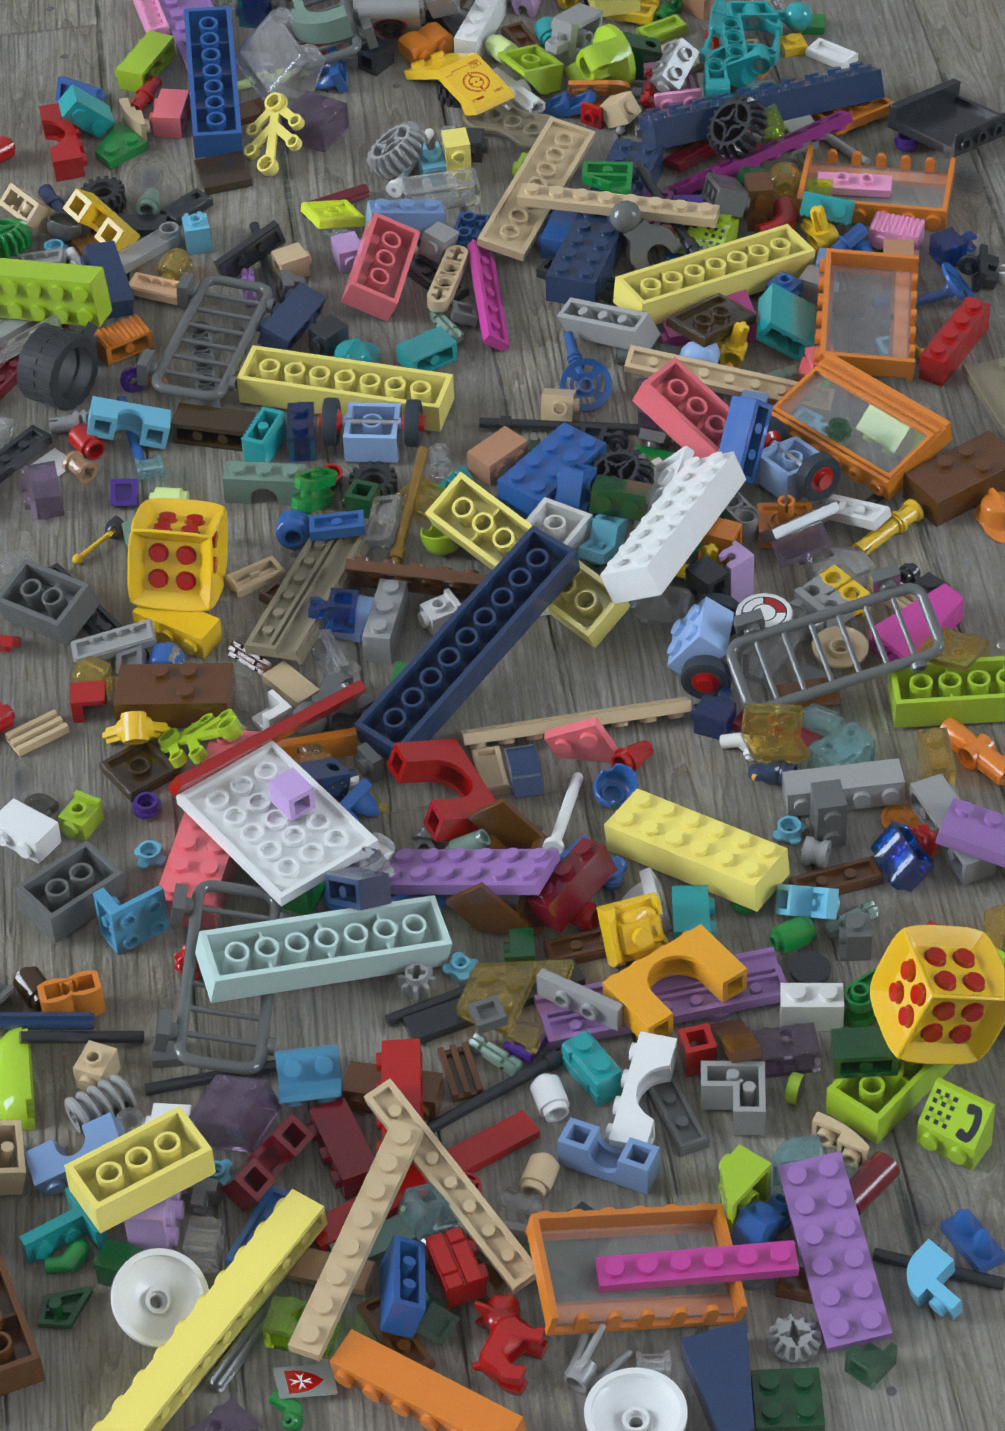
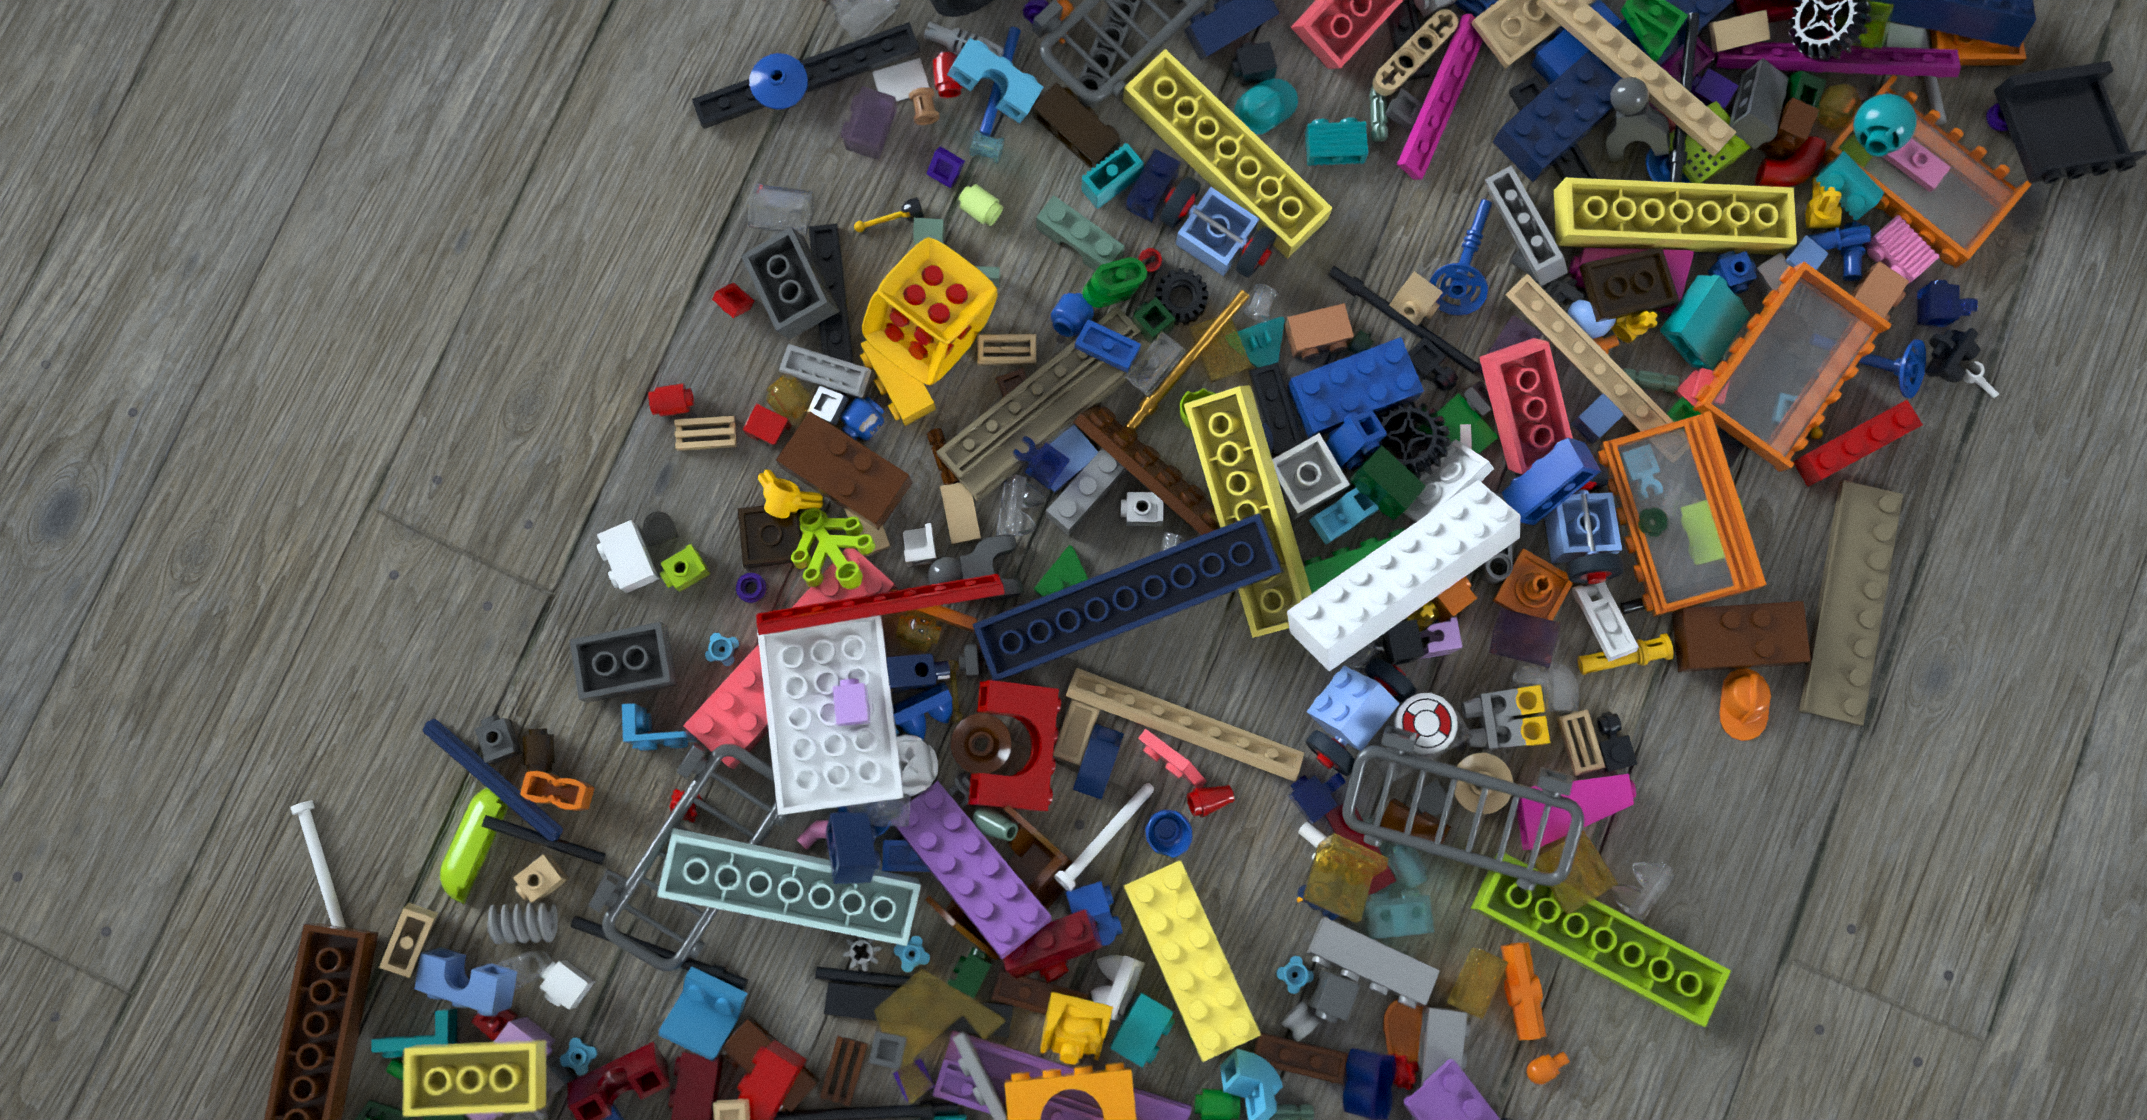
camera: 25 degrees right, 35 degrees up
clear purple brick [189,1074,282,1153] -> none
sand green axle [468,1033,523,1076] -> none
tile [758,501,840,543] -> none
none -> reddish brown dish [951,713,1012,774]
none -> tan tile [1708,10,1770,52]
none -> teal brick [1853,94,1917,157]

